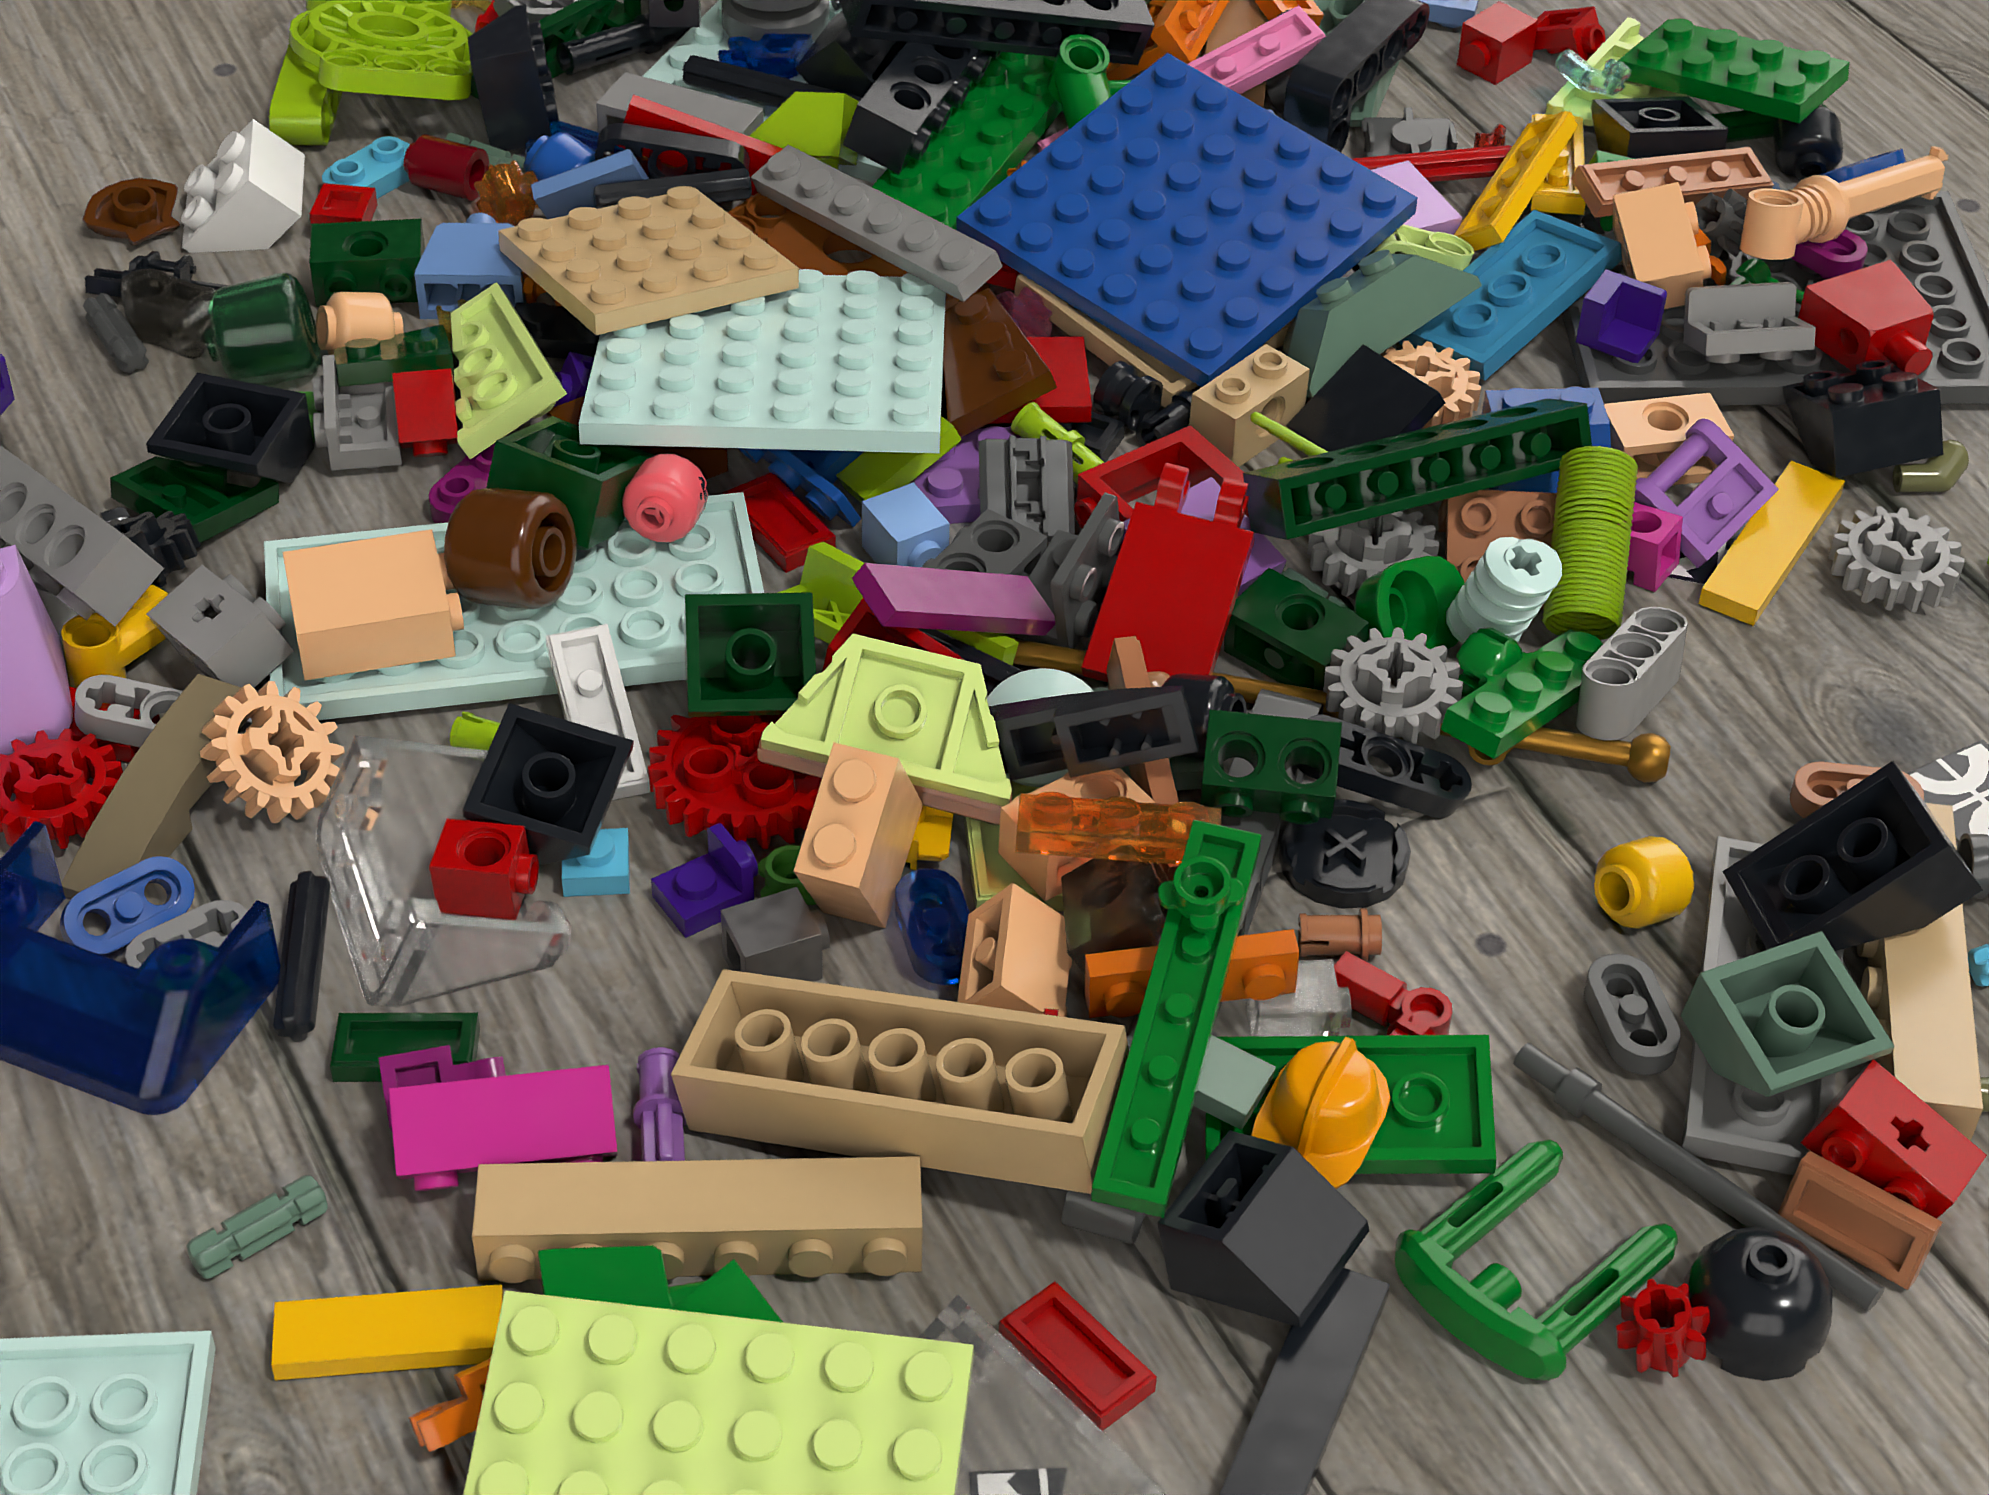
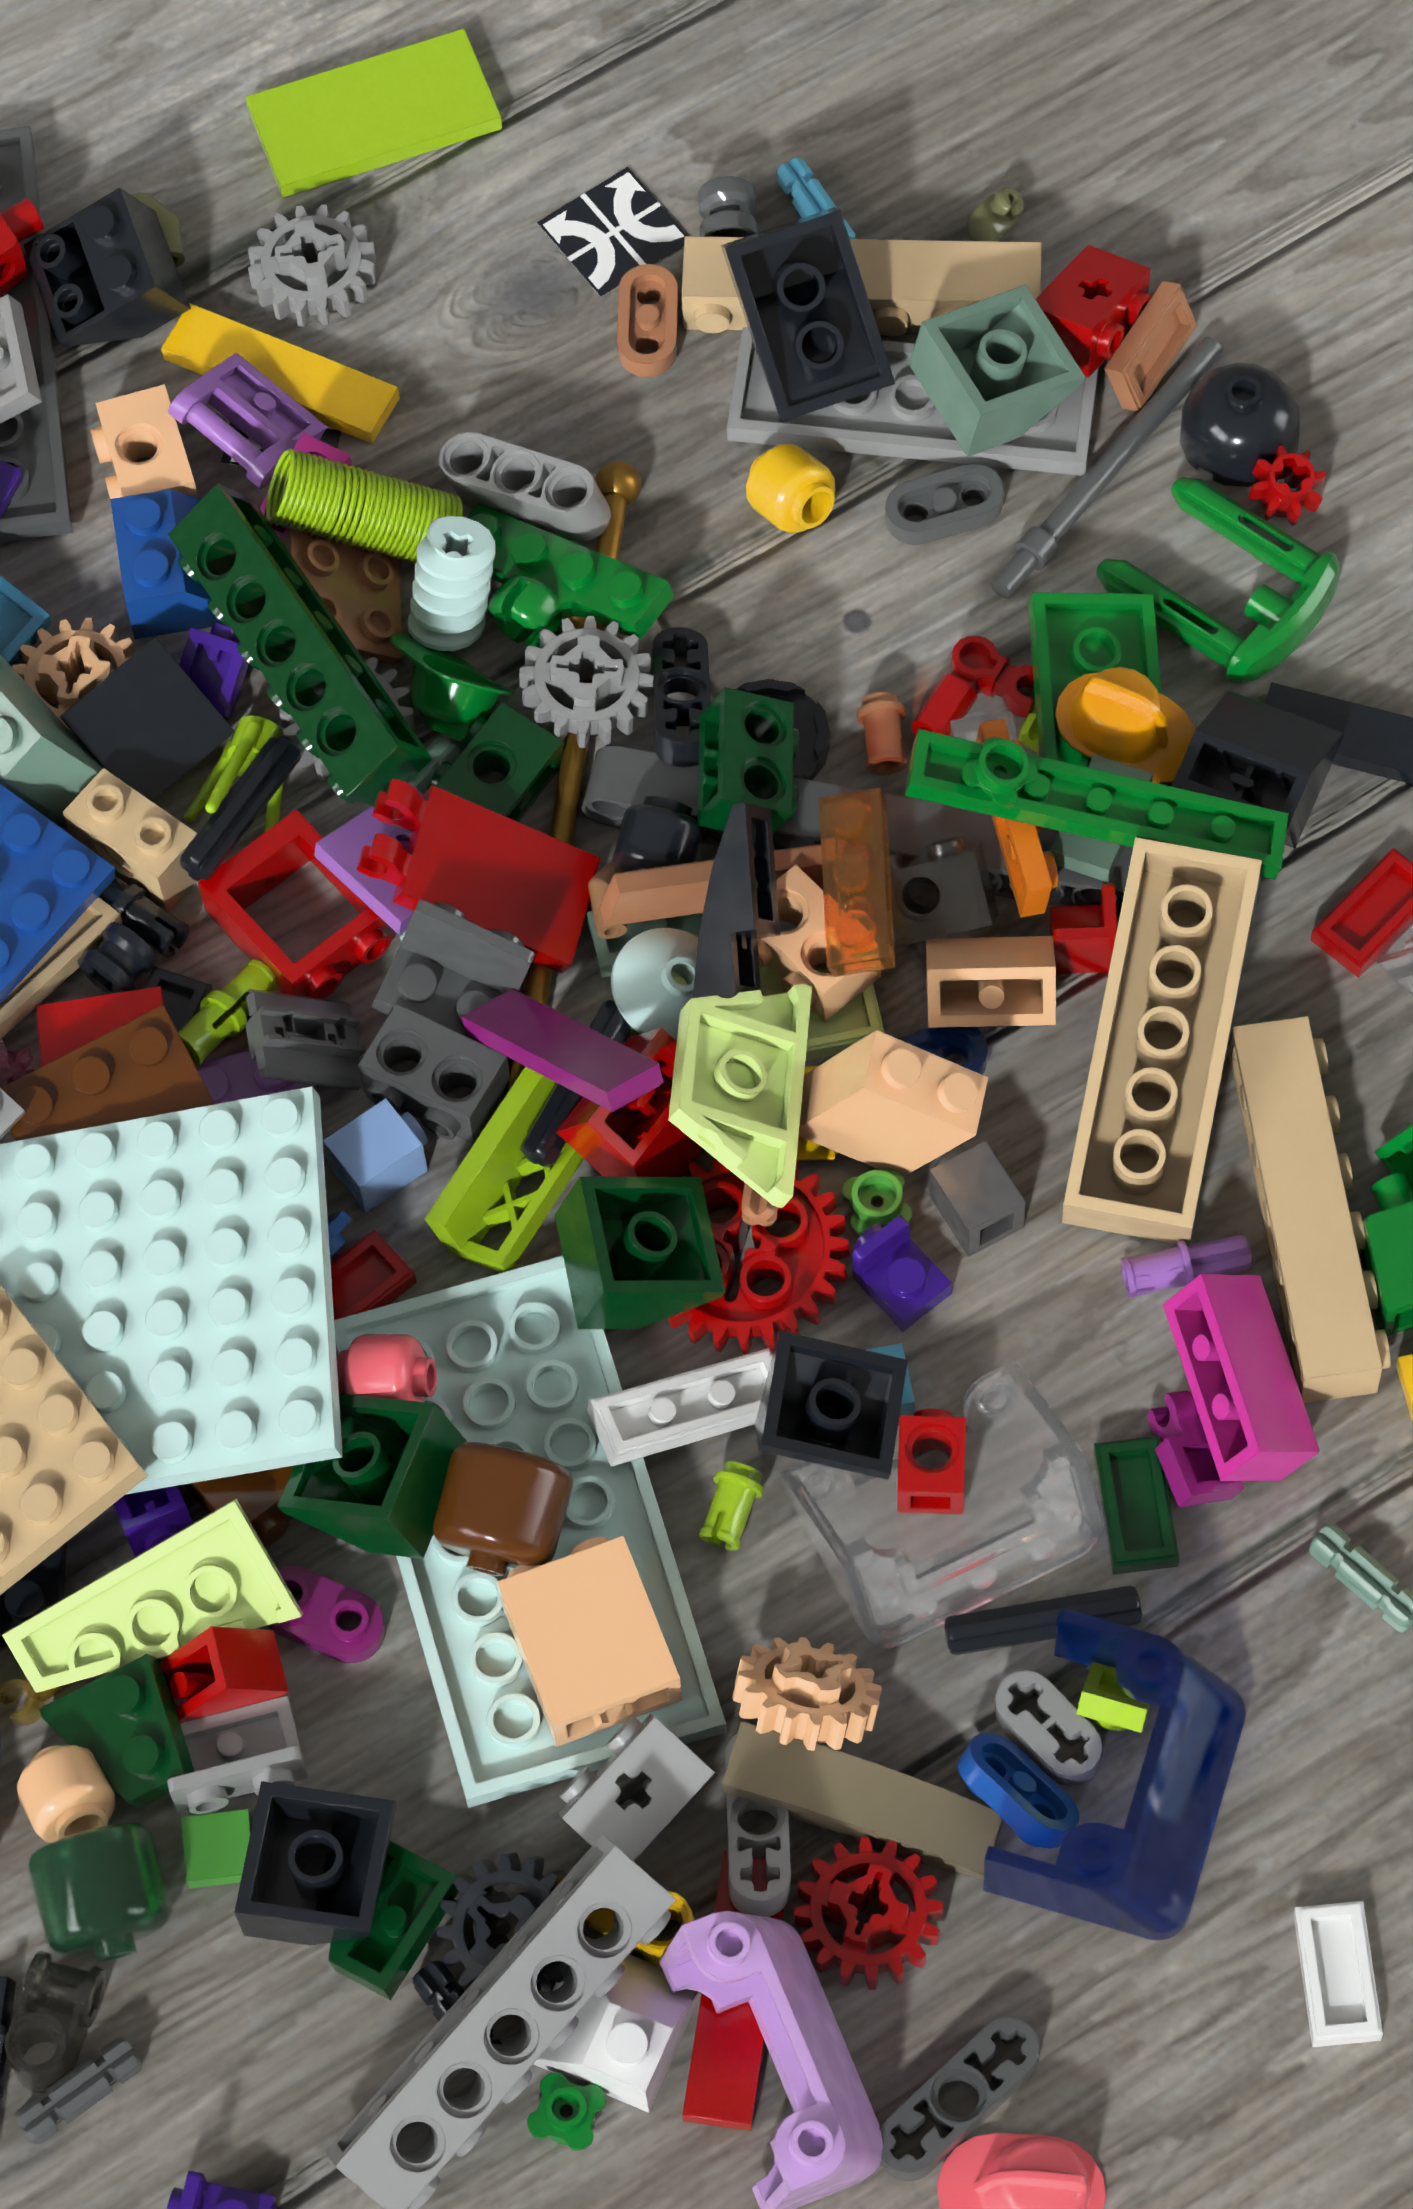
camera: 90 degrees left, 20 degrees up
none -> black axle [180,735,301,881]

